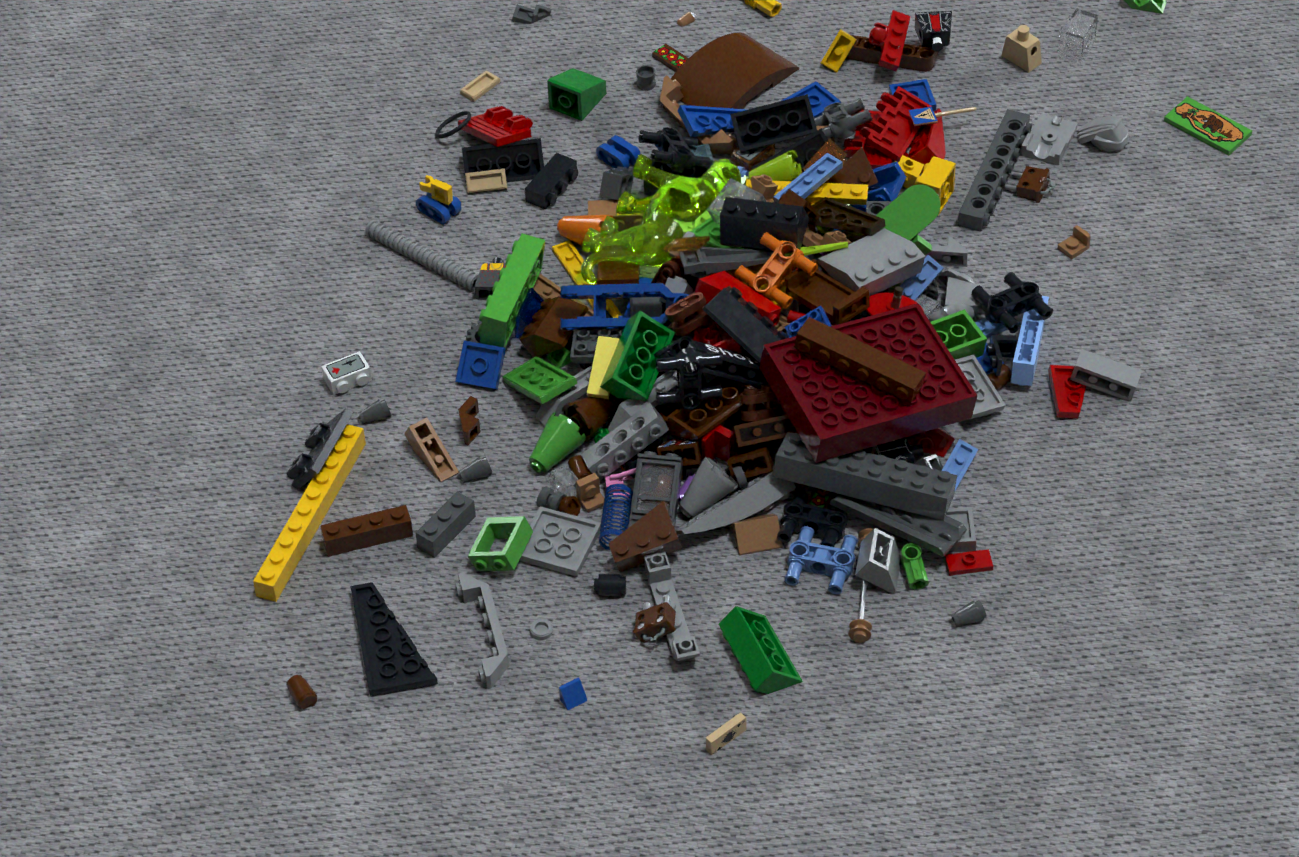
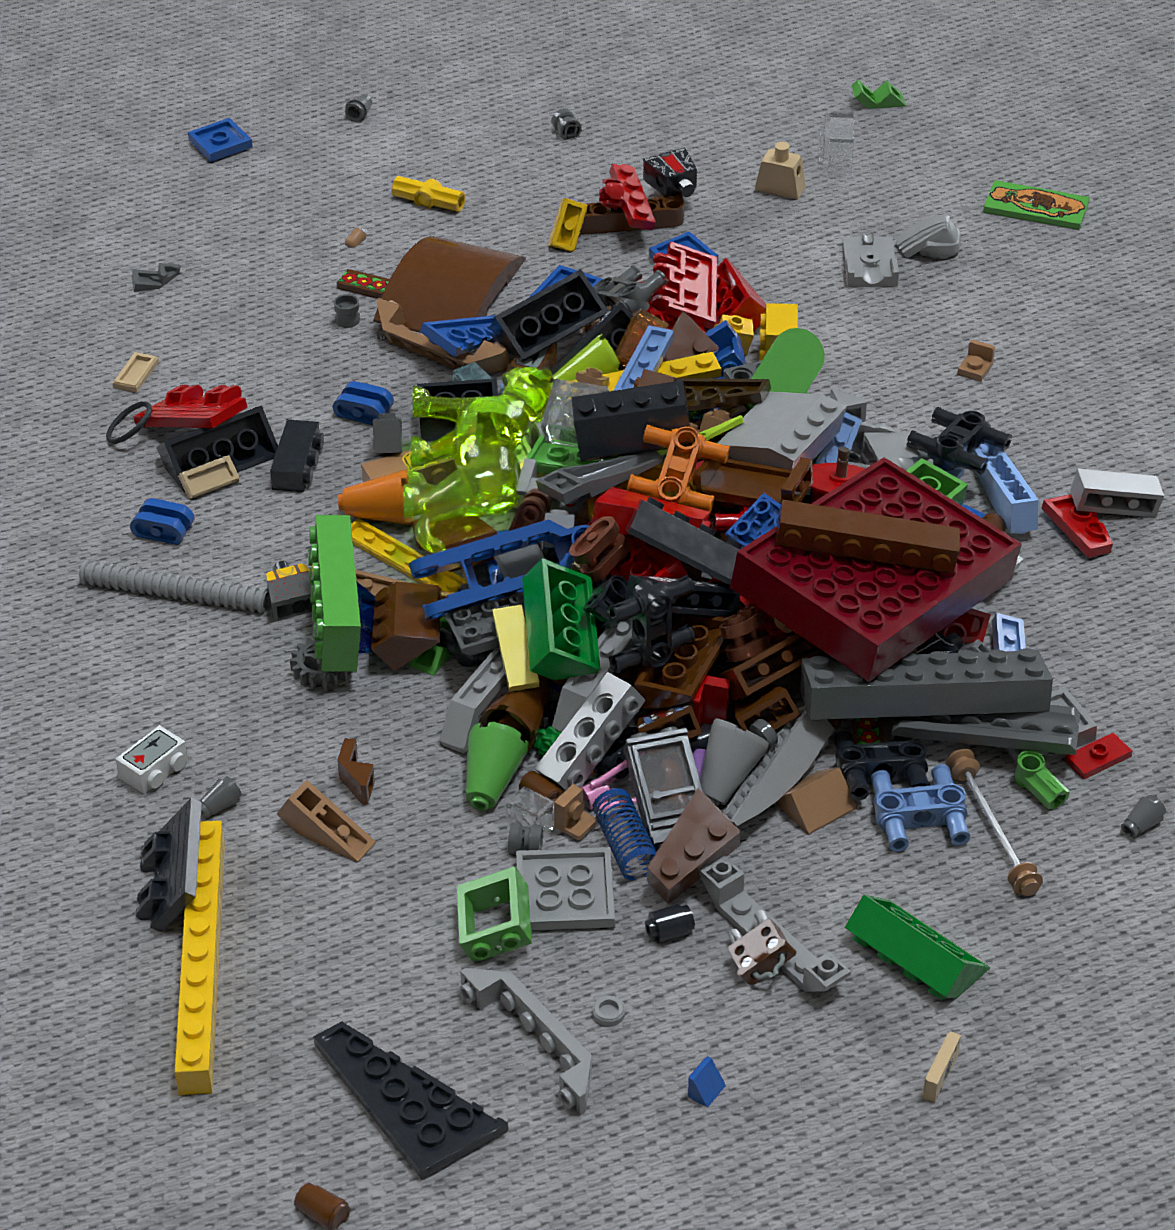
camera: 25 degrees left, 5 degrees down
reddish brown brick [320,505,413,557] -> none
dark grey brick [415,492,476,558] -> none
yellow plate [419,175,453,205] -> none
blue plate [455,341,506,390] -> none
dark grey cone [459,457,492,482] -> none
bright green tile [502,356,577,405] -> none
green slope [547,68,607,121] -> none
reddish brown tile [559,496,581,516] -> none
black piece [638,127,711,173] -> none
clear orange piece [663,236,710,252] -> none
light grey slope [855,528,901,594] -> none
piece [908,107,976,126] -> none
dark grey brick [958,109,1032,231] -> none
black bracket [986,335,1018,376] -> none
reddish brown piece [1005,166,1055,203] -> none

